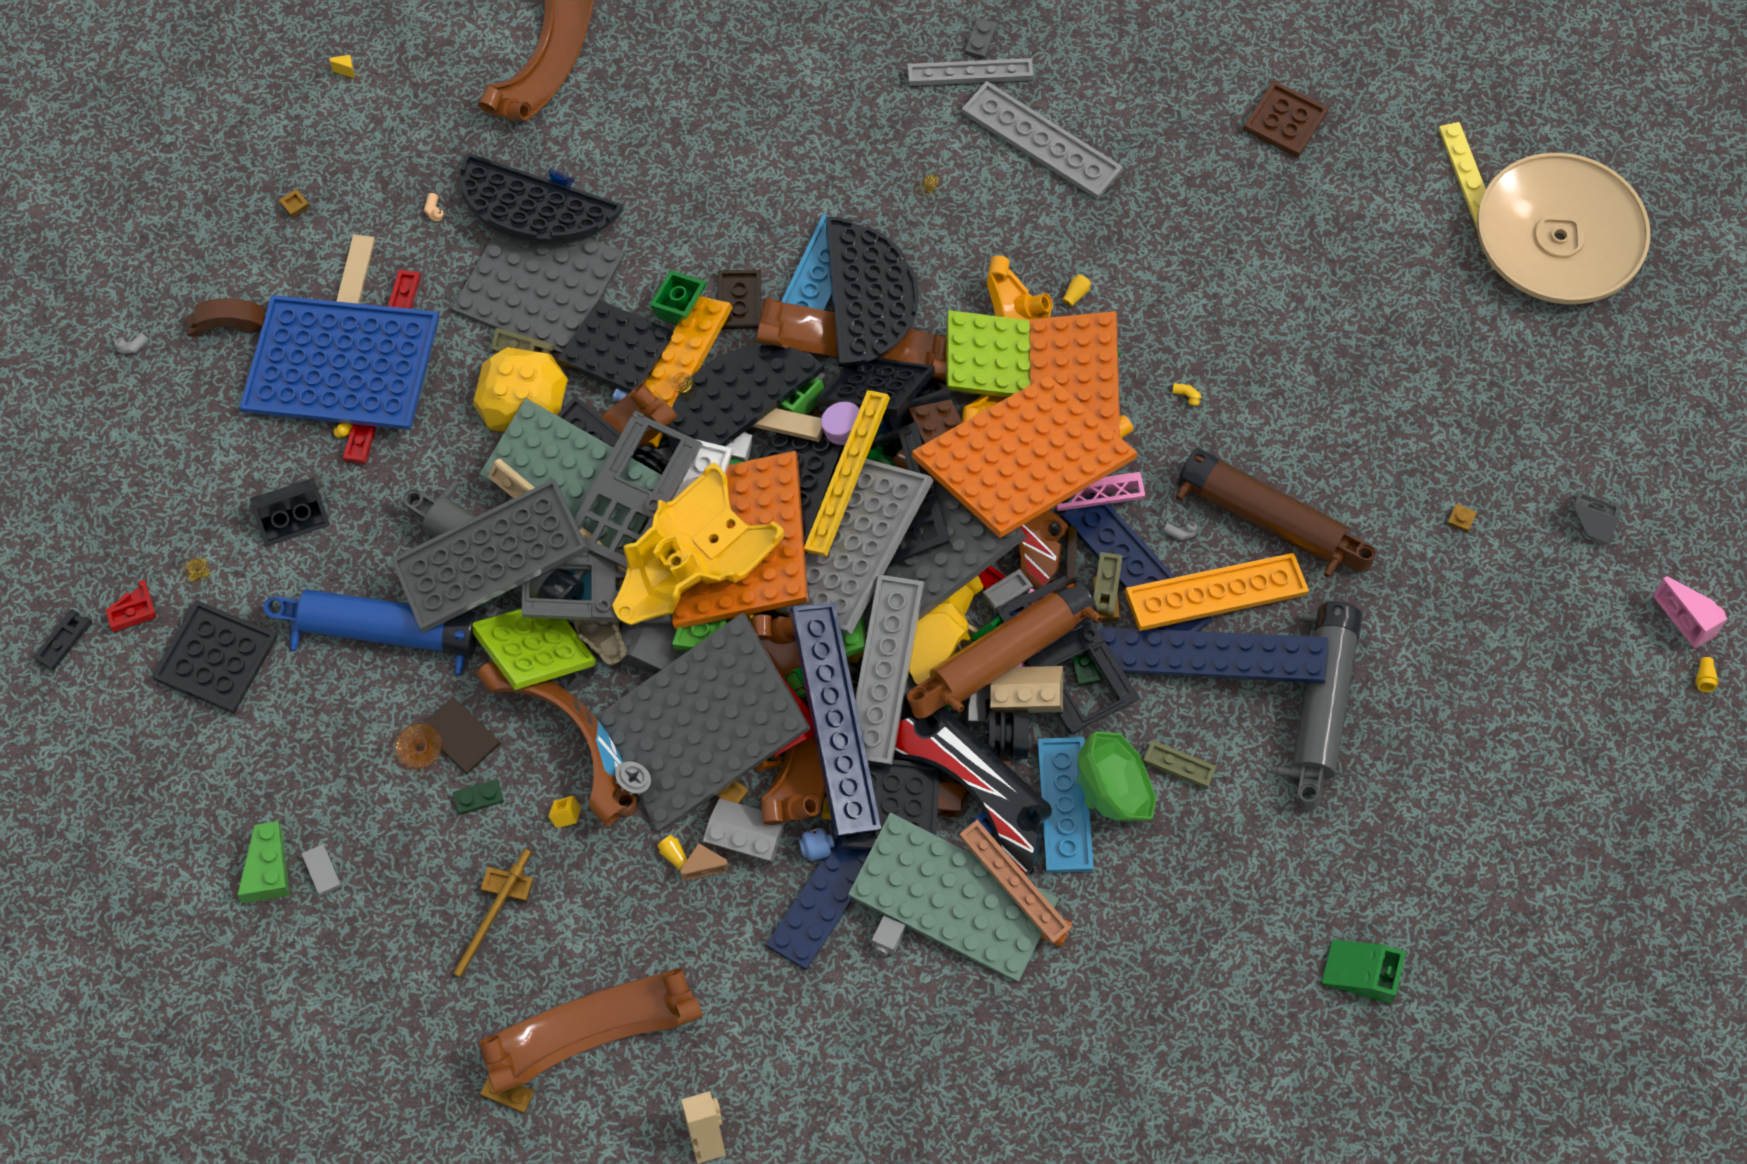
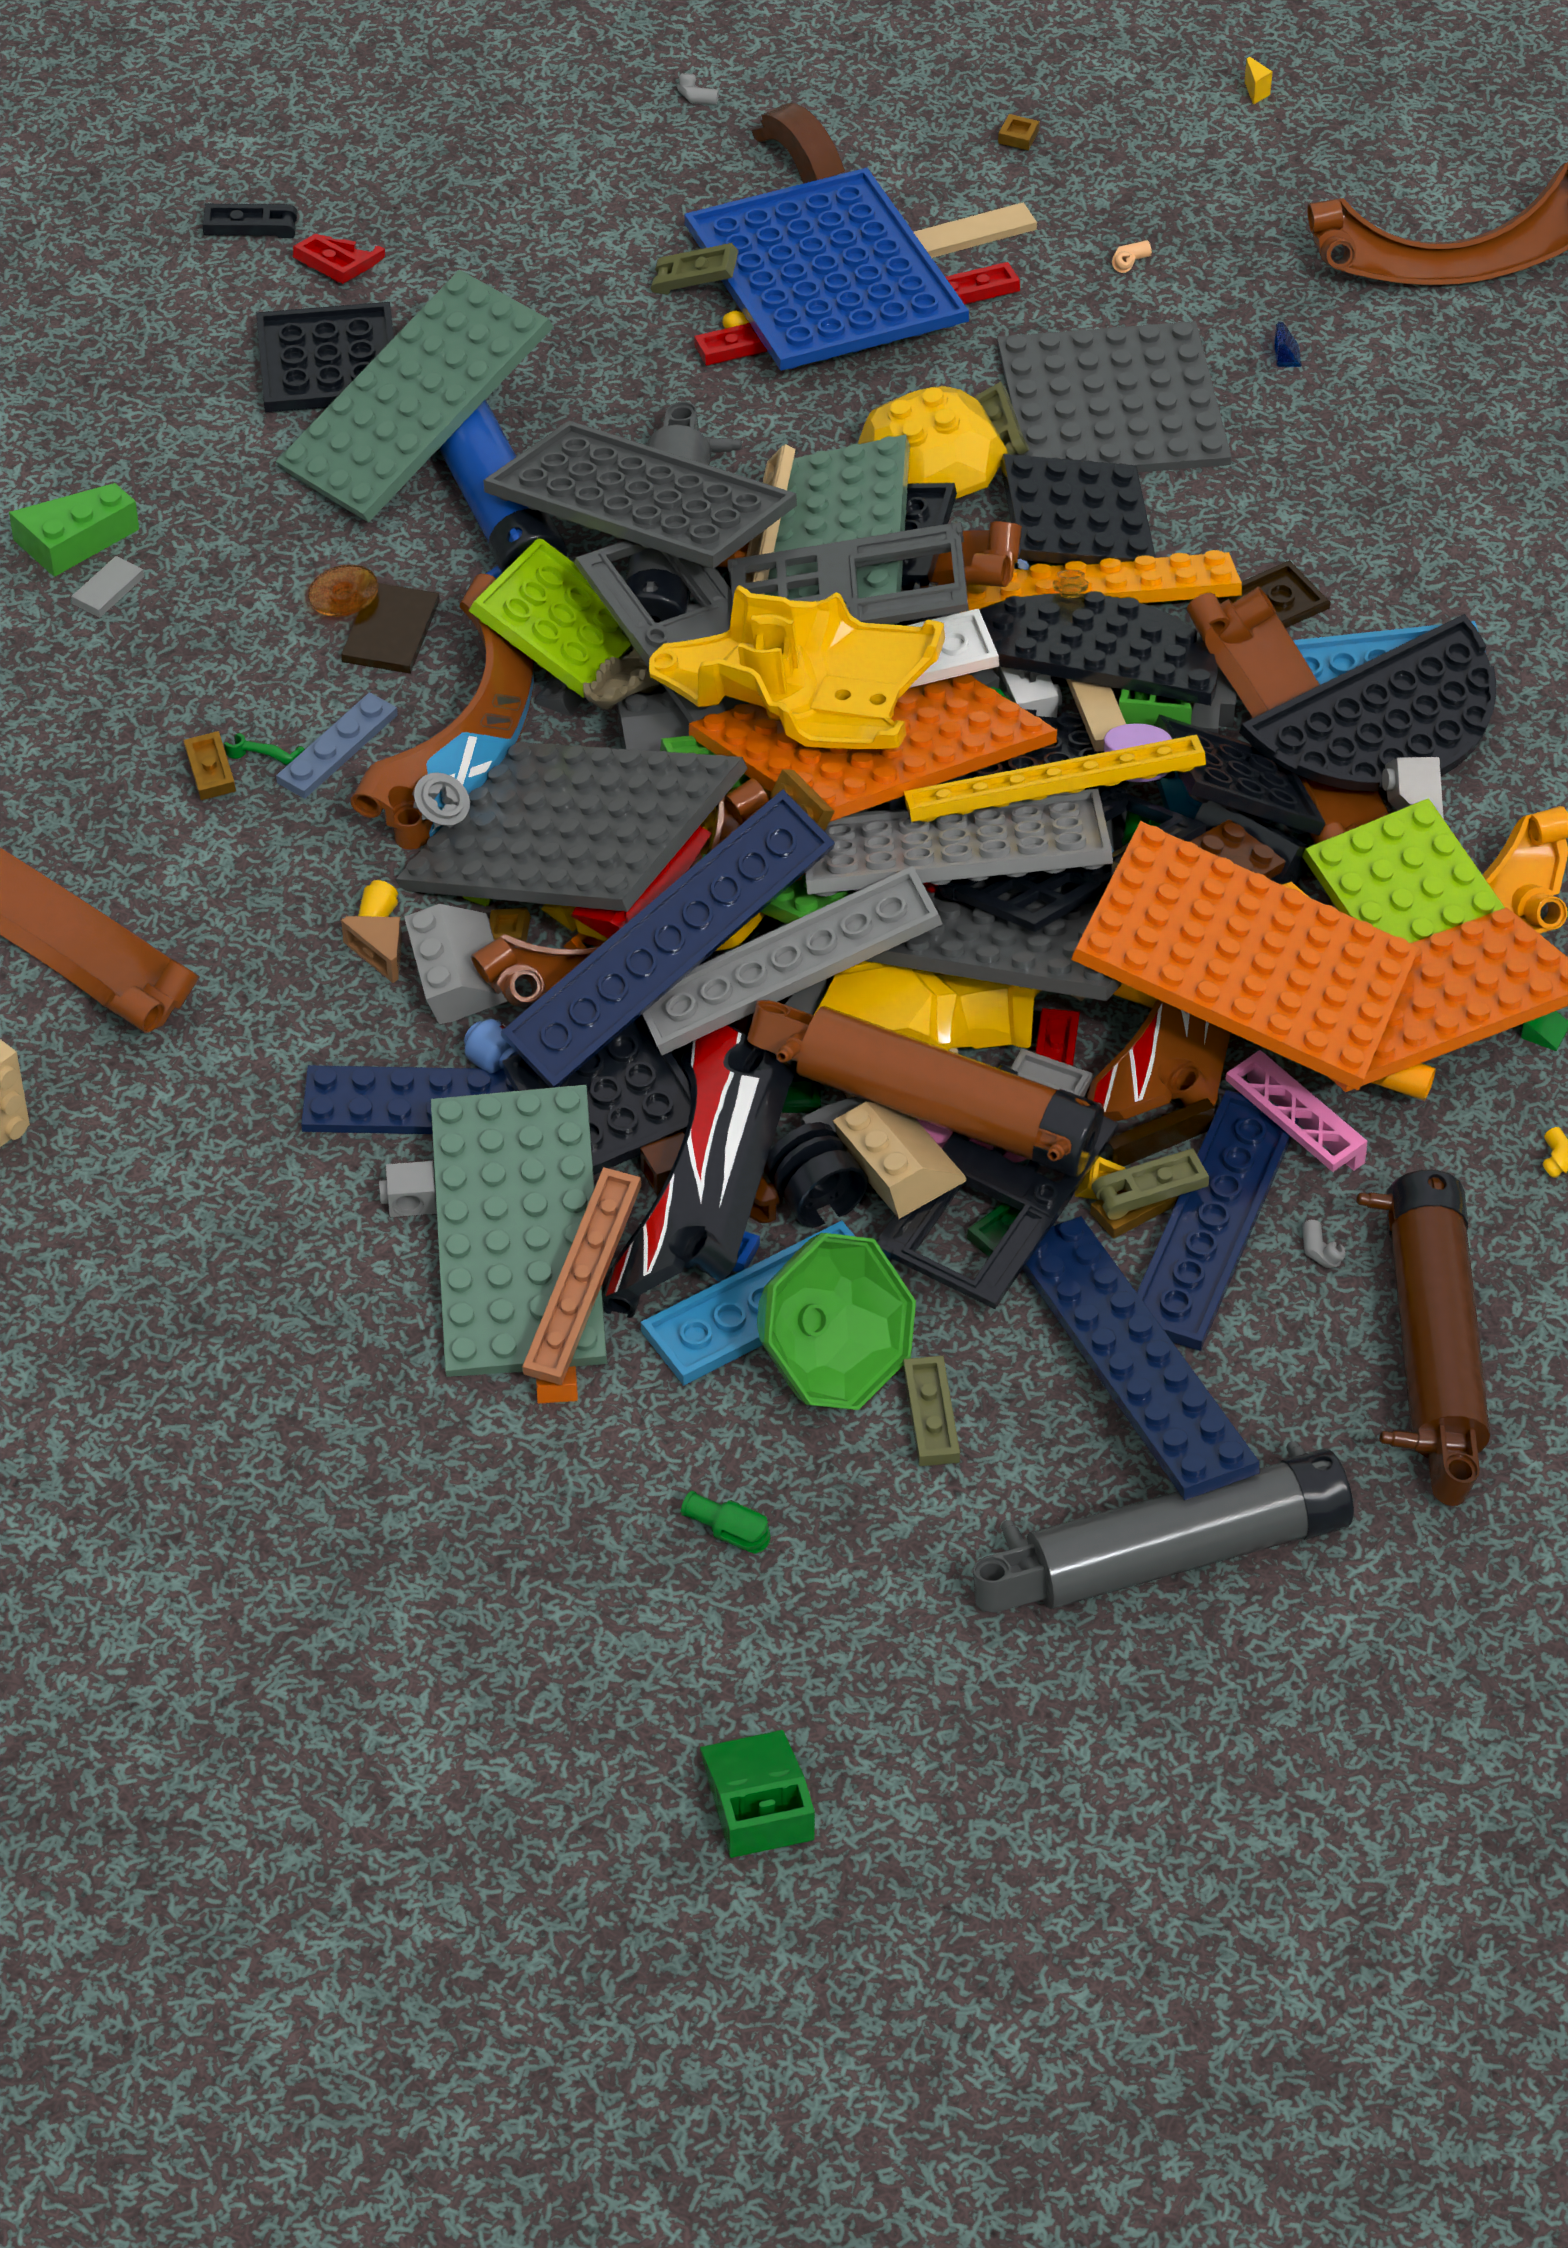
camera: 60 degrees right, 15 degrees down
clear yellow plate [185,558,211,582] -> none
black slope [250,478,330,546] -> none
dark green plate [453,779,504,815] -> none
pearl gold bar [453,848,532,978] -> none
black plate [460,153,624,242] -> none
yellow slope [548,795,581,828] -> none
green slope [650,270,707,325] -> none
light orange plate [1125,553,1309,631] -> none
none -> green piece [224,733,305,765]
none -> sand green plate [276,269,554,523]
none -> sand blue plate [276,692,398,799]
none -> olive plate [651,243,738,295]
none -> green arm [681,1491,771,1554]
none -> pearl gold plate [769,769,835,832]
none -> slope [1382,757,1444,819]

